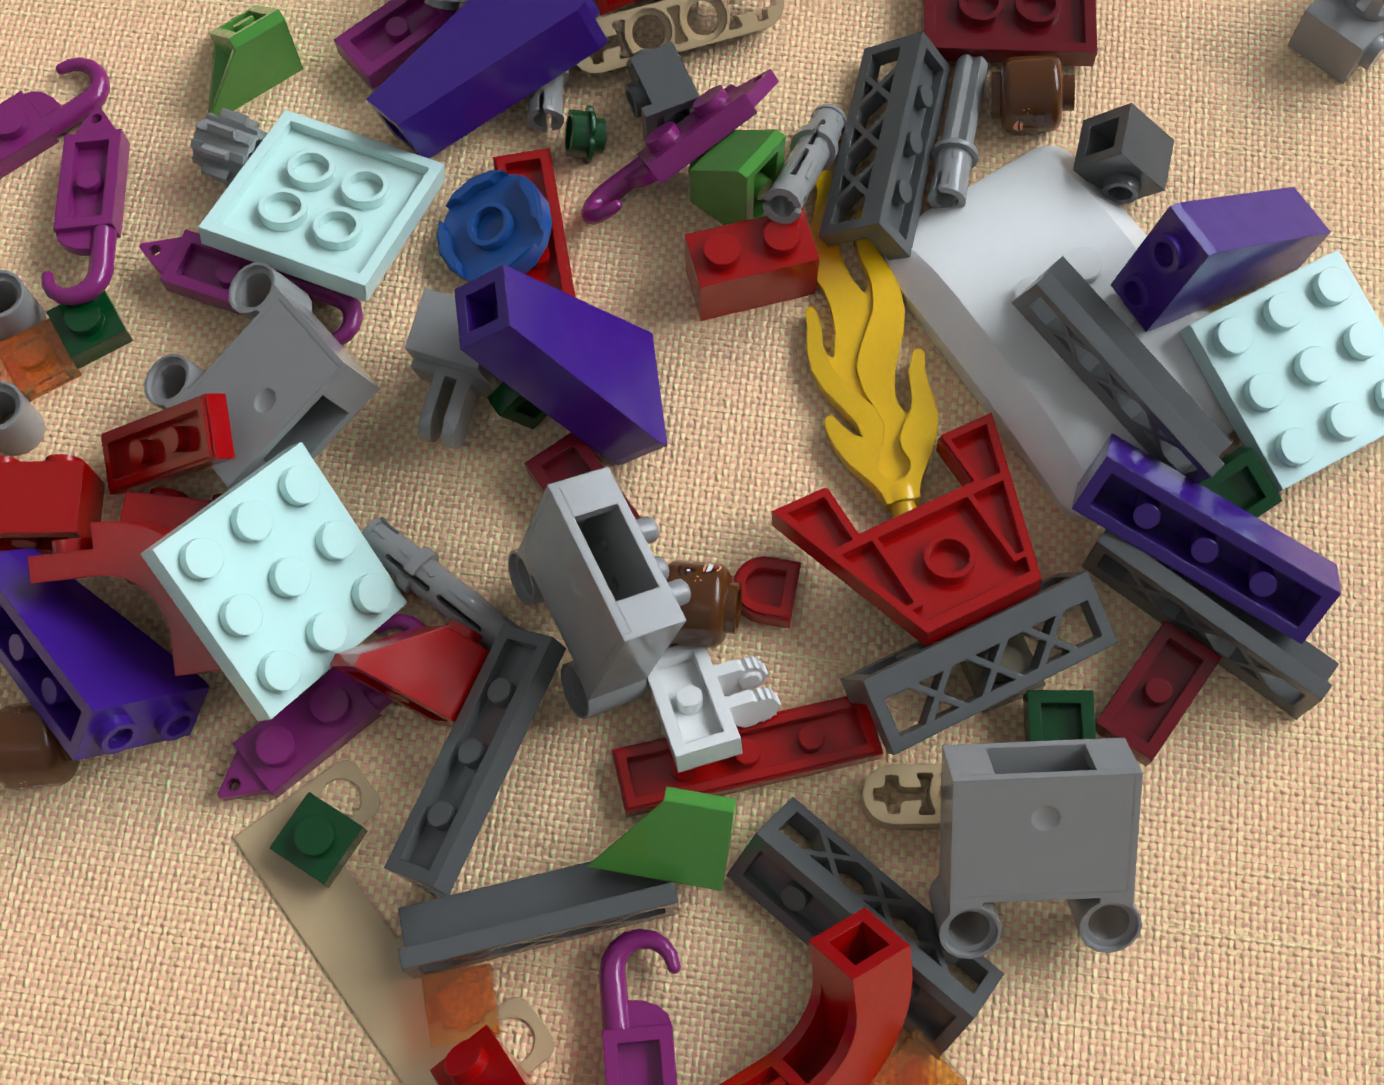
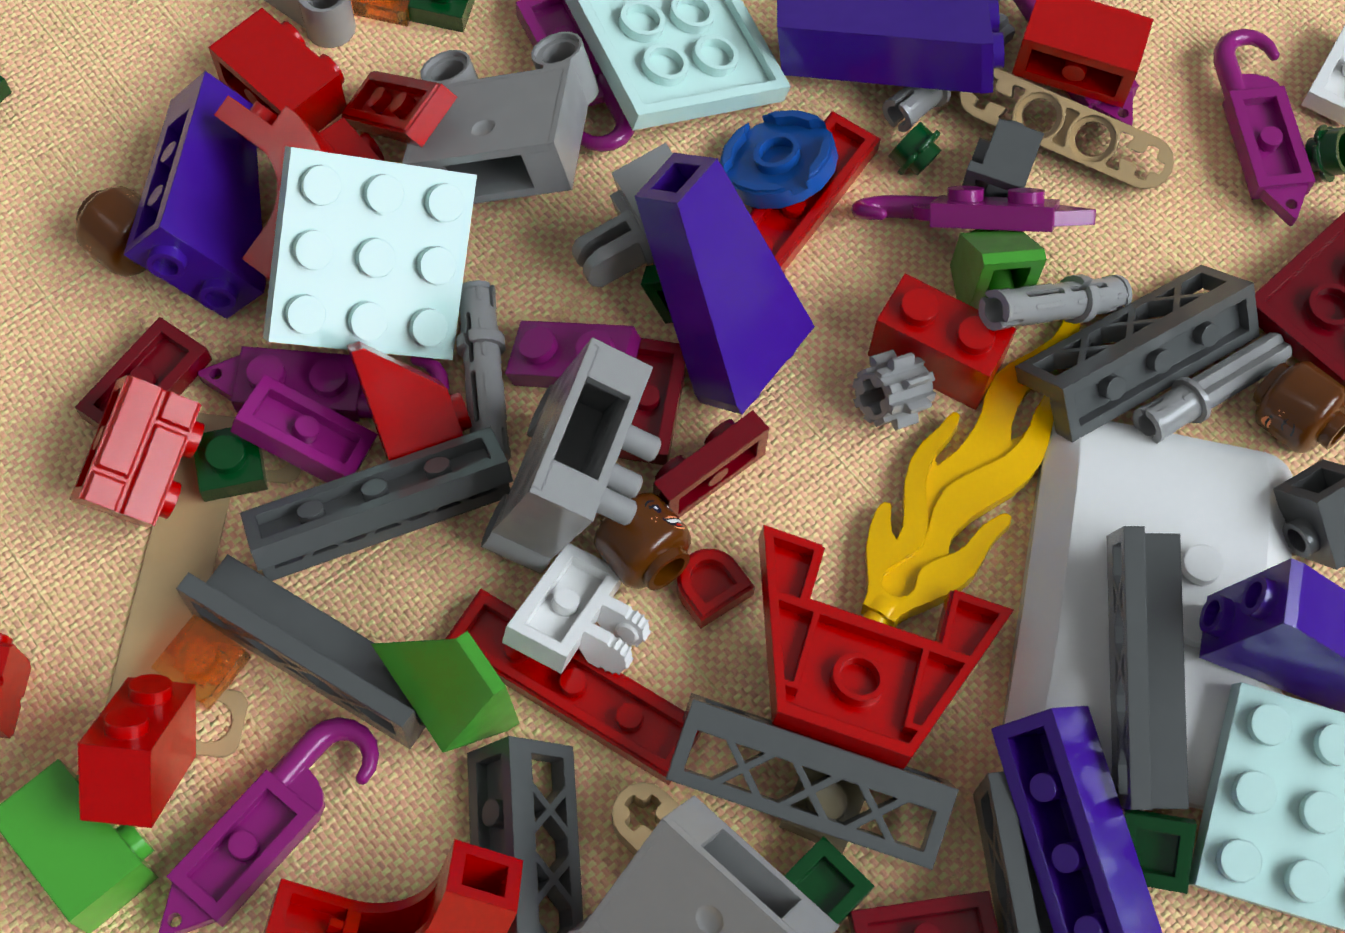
camera: 40 degrees right, 5 degrees down
none -> brick [69,375,205,527]
none -> dark red plate [75,317,212,429]
none -> magenta plate [230,374,378,483]
none -> magenta plate [505,320,641,388]
none -> dark red plate [653,410,769,518]
none -> light grey gear [852,350,936,431]

